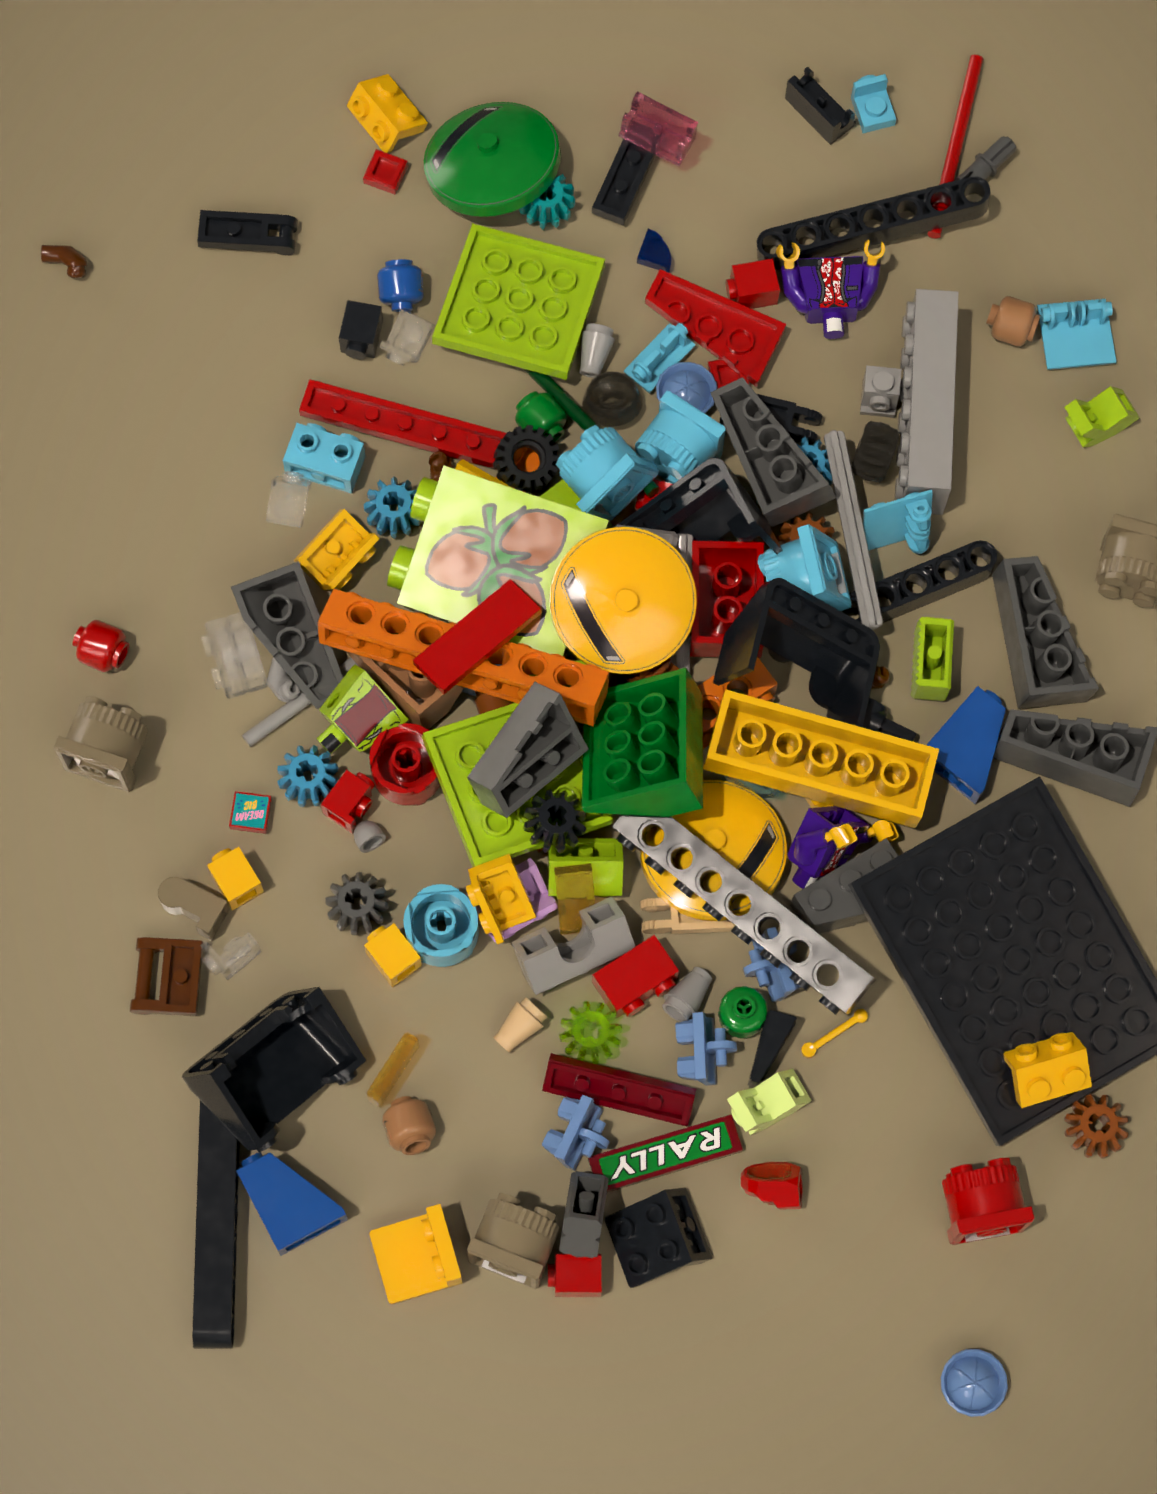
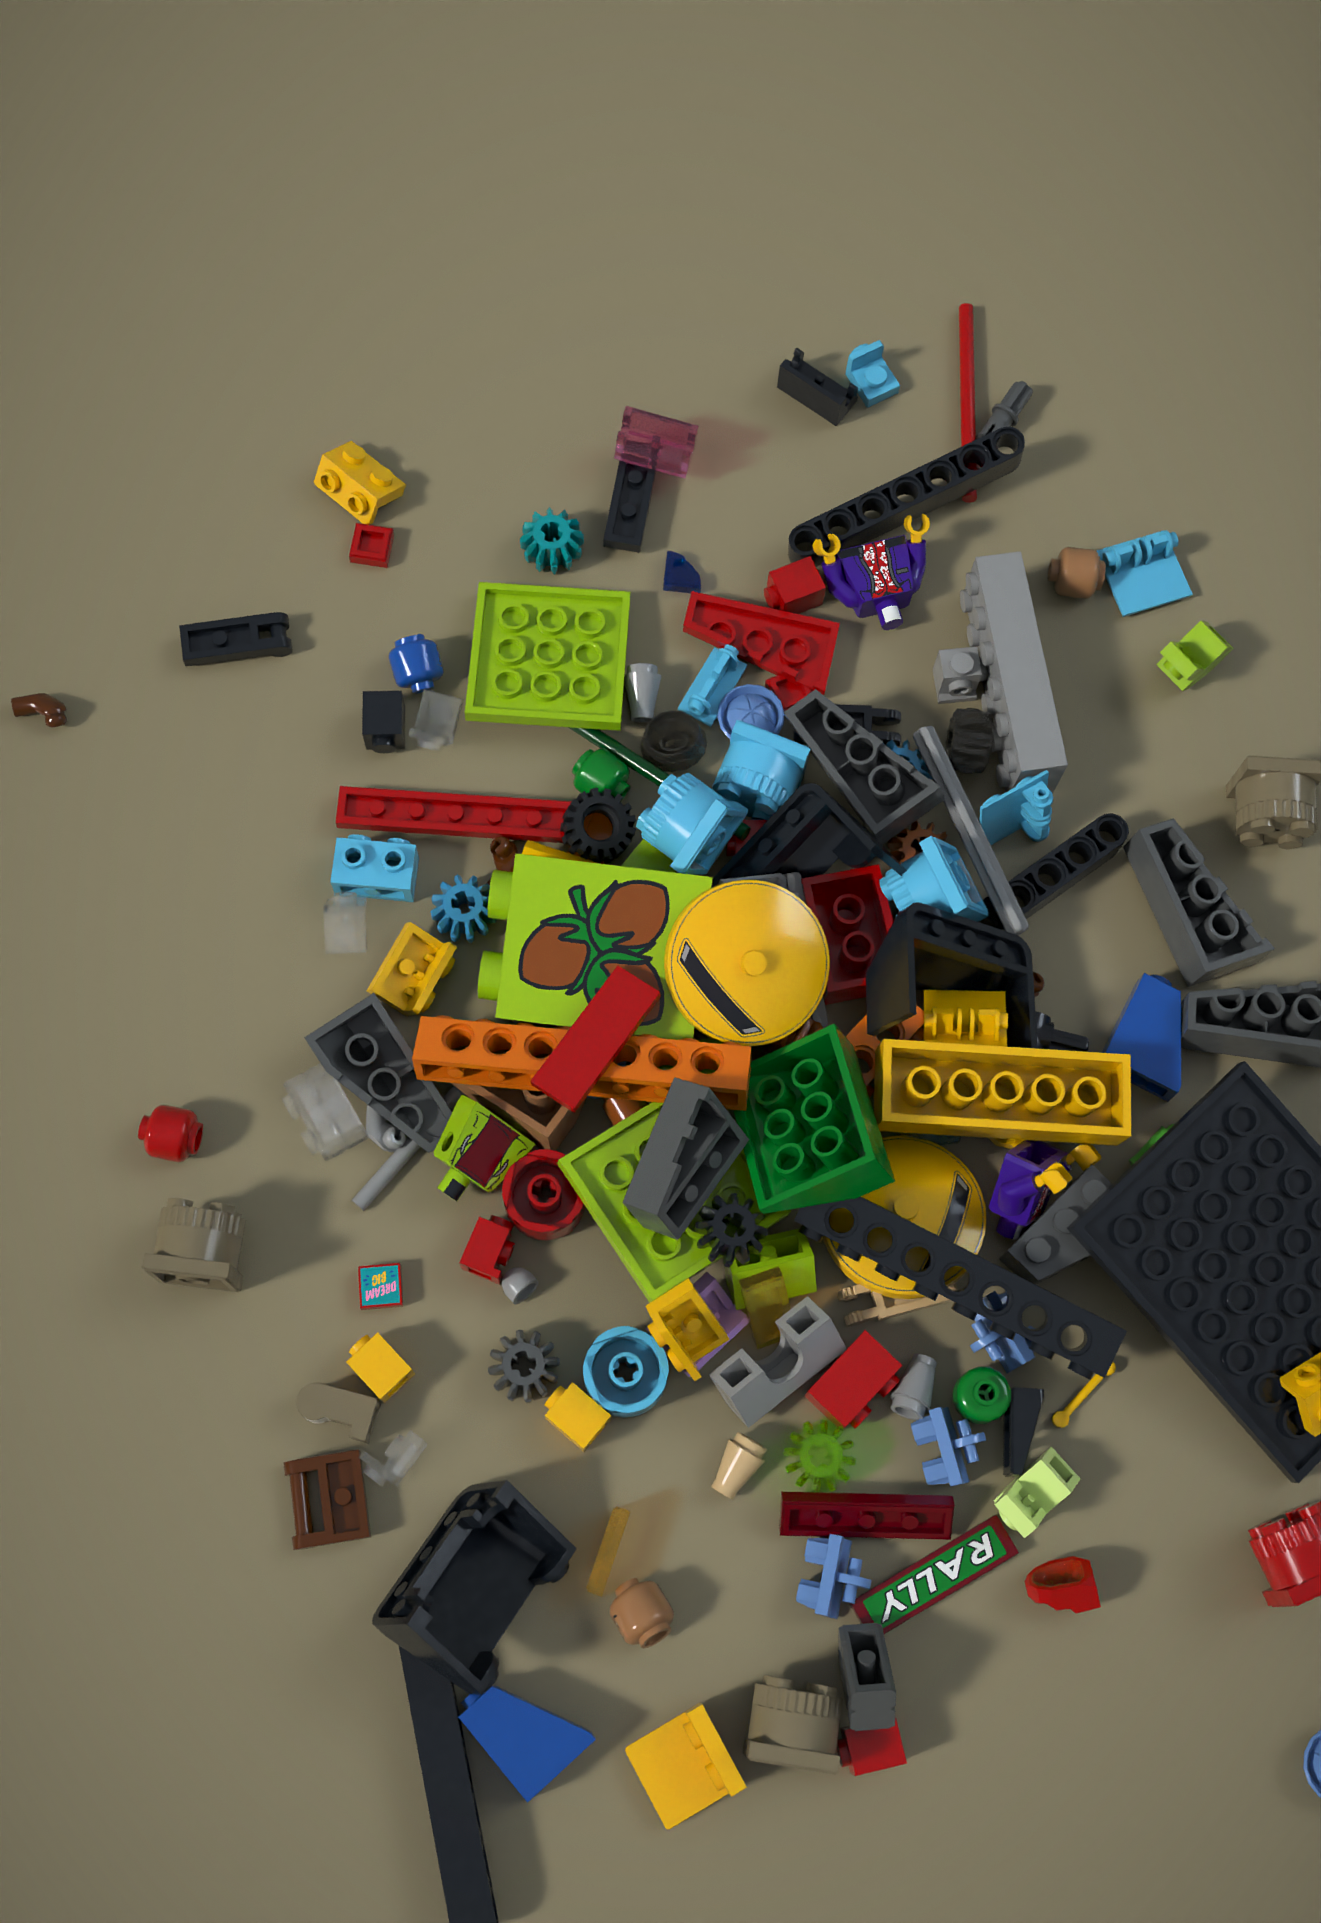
camera: 15 degrees left, 0 degrees up
dark azure gear [277,745,339,807] -> none
green dish [424,102,561,217] -> none
black bracket [605,1188,713,1288] -> none
lime brick [910,617,954,701] -> none
none -> yellow hinge [924,990,1008,1047]

